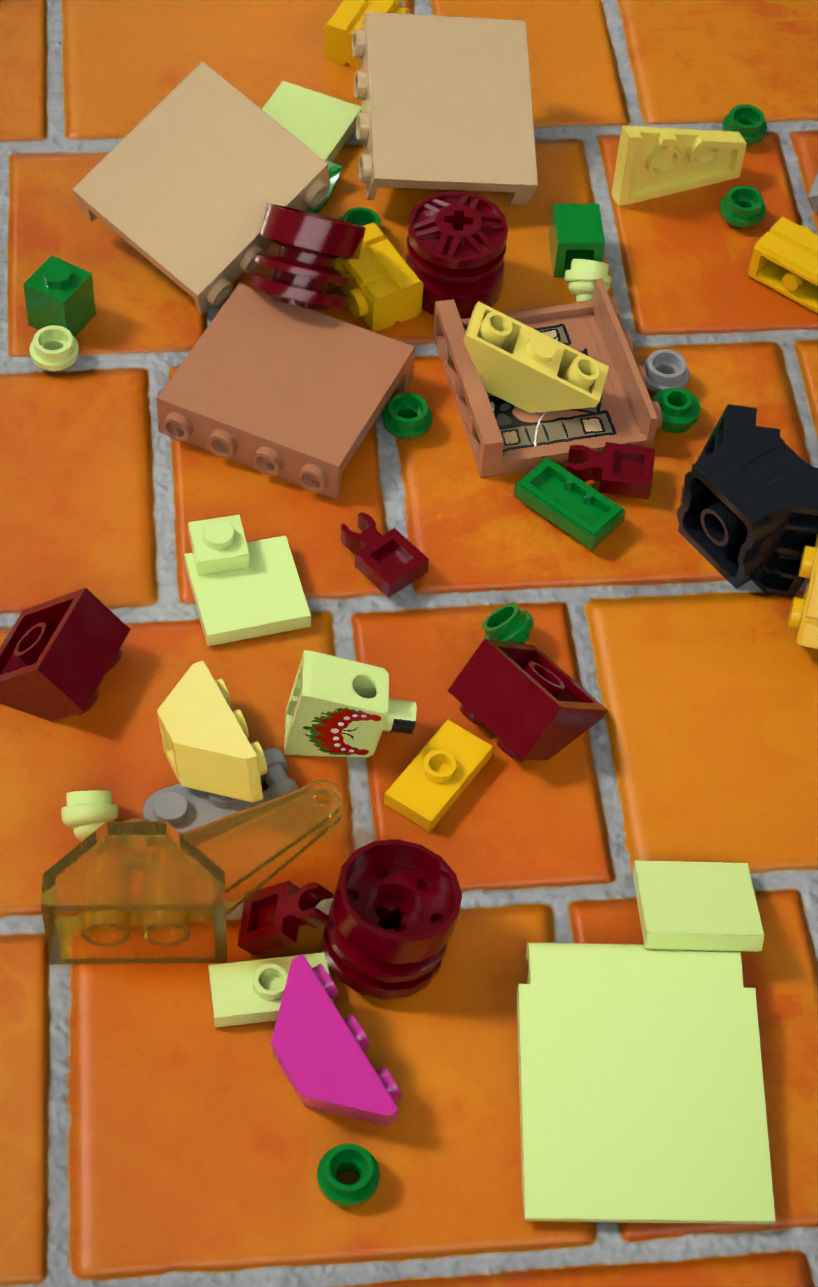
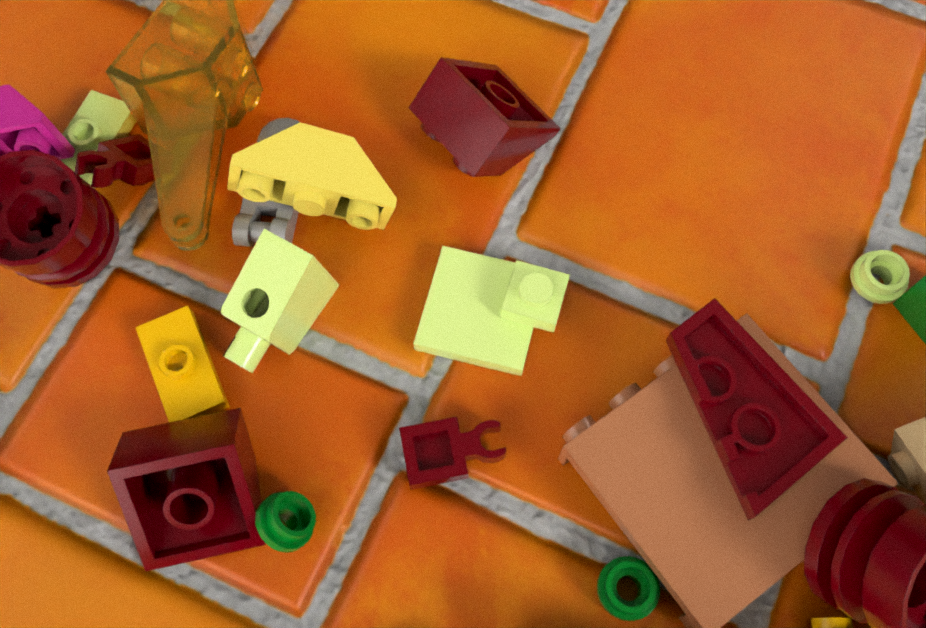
camera: 125 degrees right, 15 degrees up
yellowish green plate [61,790,119,849] -> none
none -> dark red wing [666,298,848,521]

